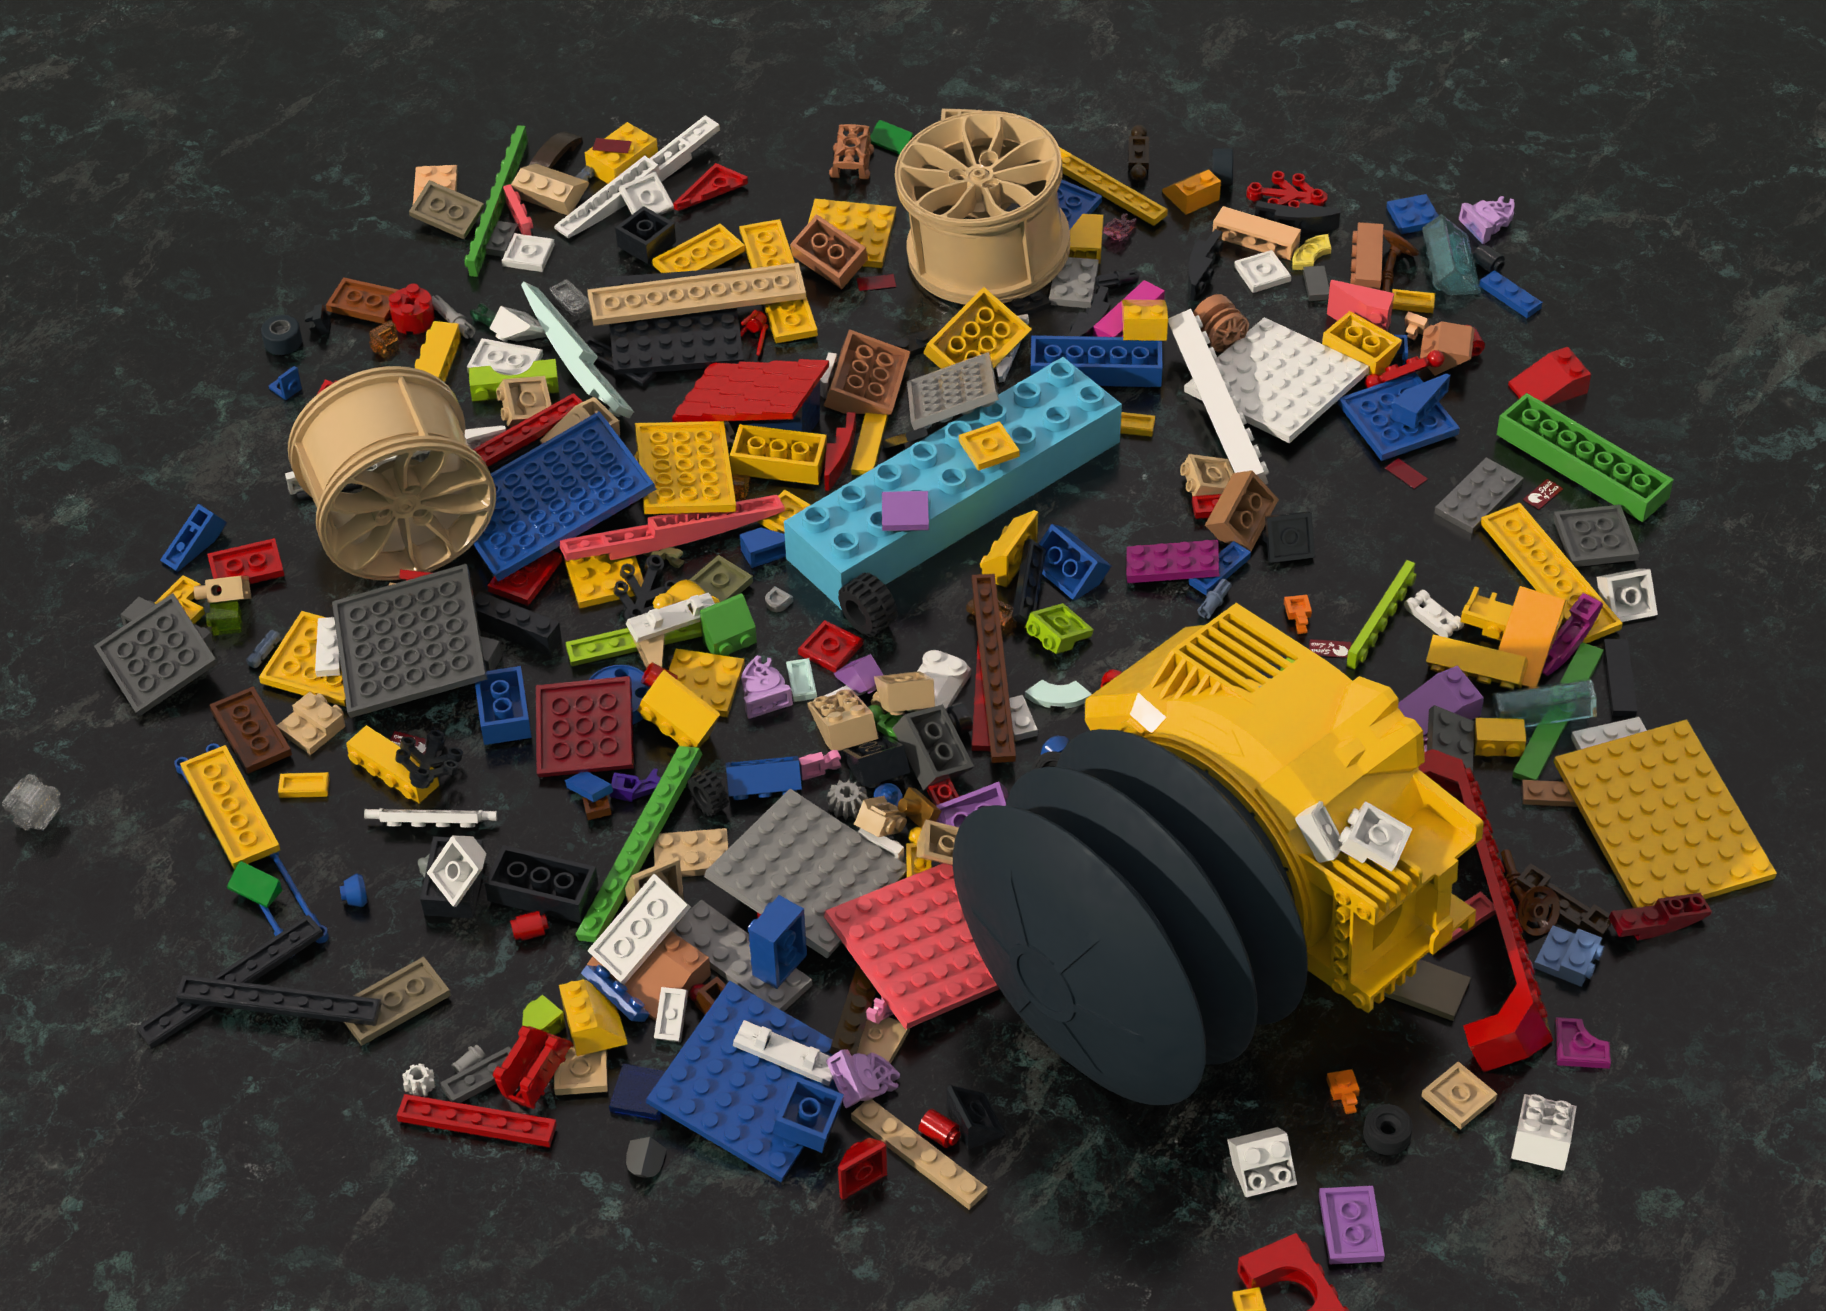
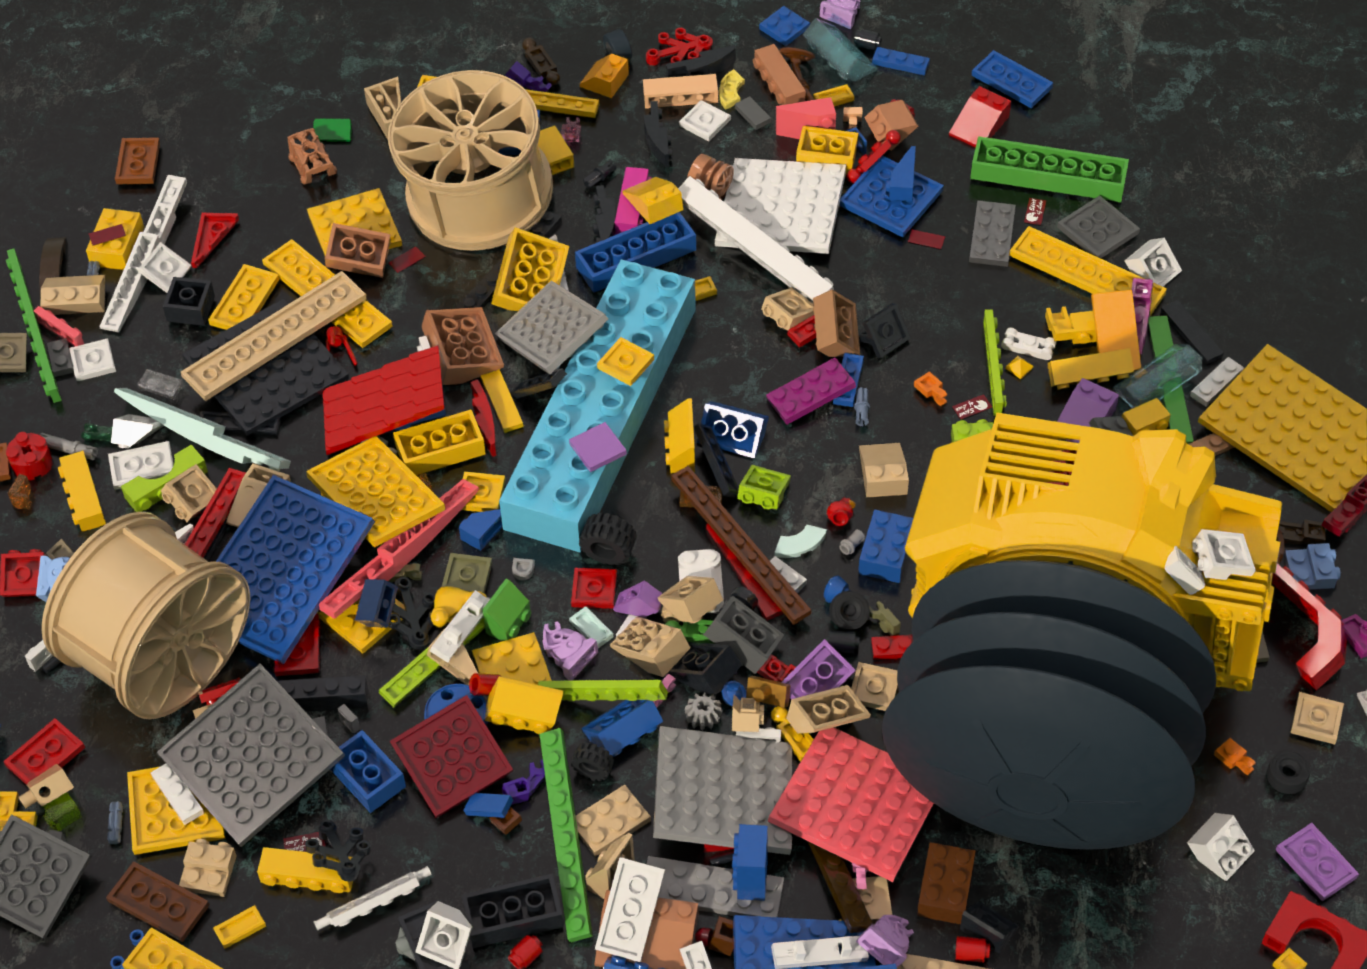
camera: 30 degrees left, 5 degrees up
light grey plate [1049,257,1099,308] -> none
none -> dark orange plate [115,138,160,184]
none -> light grey tile [338,704,360,733]
none -> dark blue brick [355,579,398,628]
none -> dark purple piece [505,61,552,92]
none -> lime plate [538,680,668,701]
none -> reddish brown brick [917,842,975,924]
none -> blue plate [972,50,1053,108]
none -> yellow slope [1005,356,1033,379]

